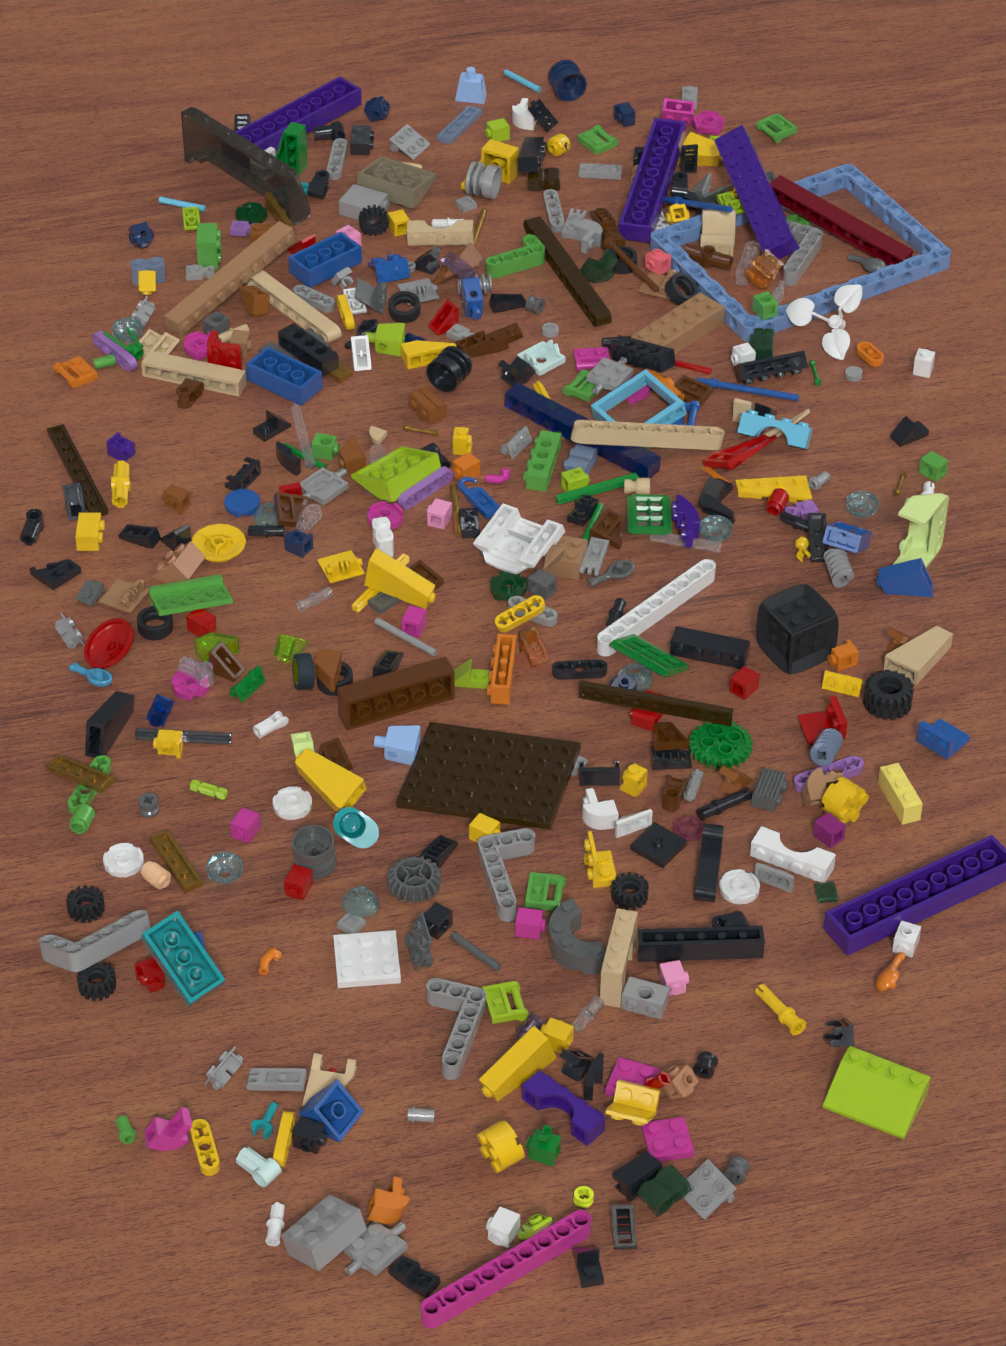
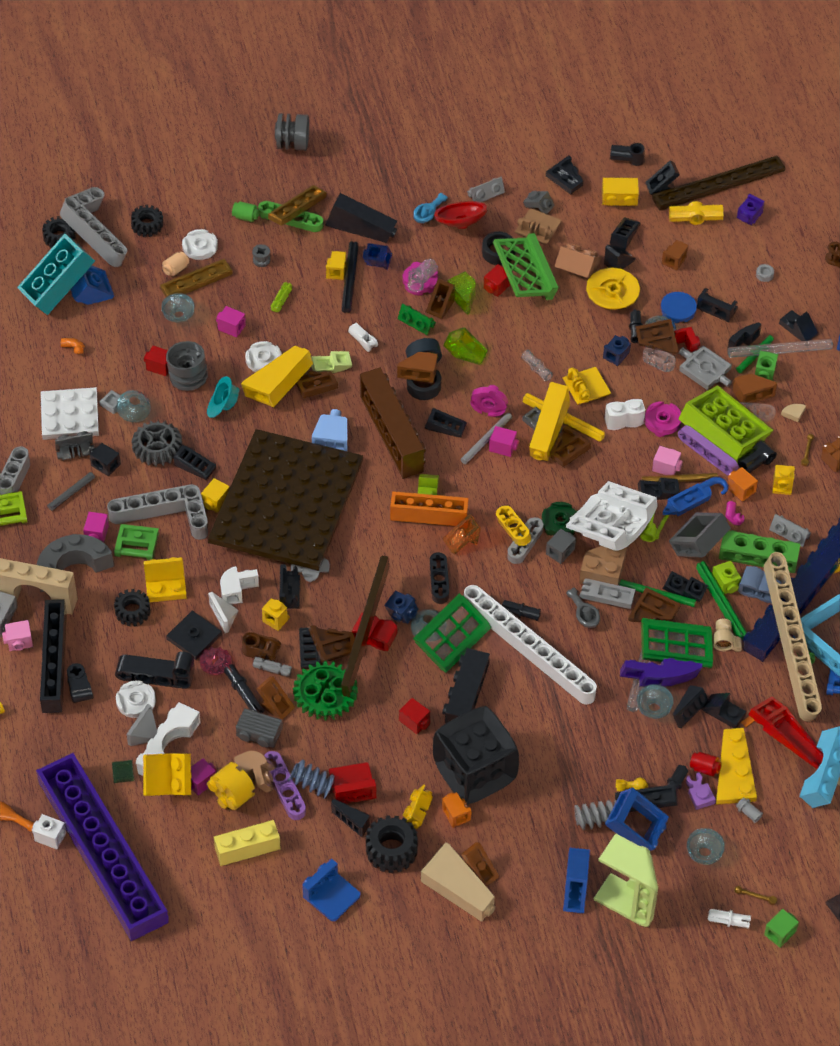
camera: 90 degrees right, 10 degrees up
none -> yellow bracket [143,753,191,796]
none -> black slope [331,799,370,837]
none -> dark pink plate [470,385,509,417]
none -> dark grey window [669,512,731,557]
none -> light grey tile [756,264,774,282]

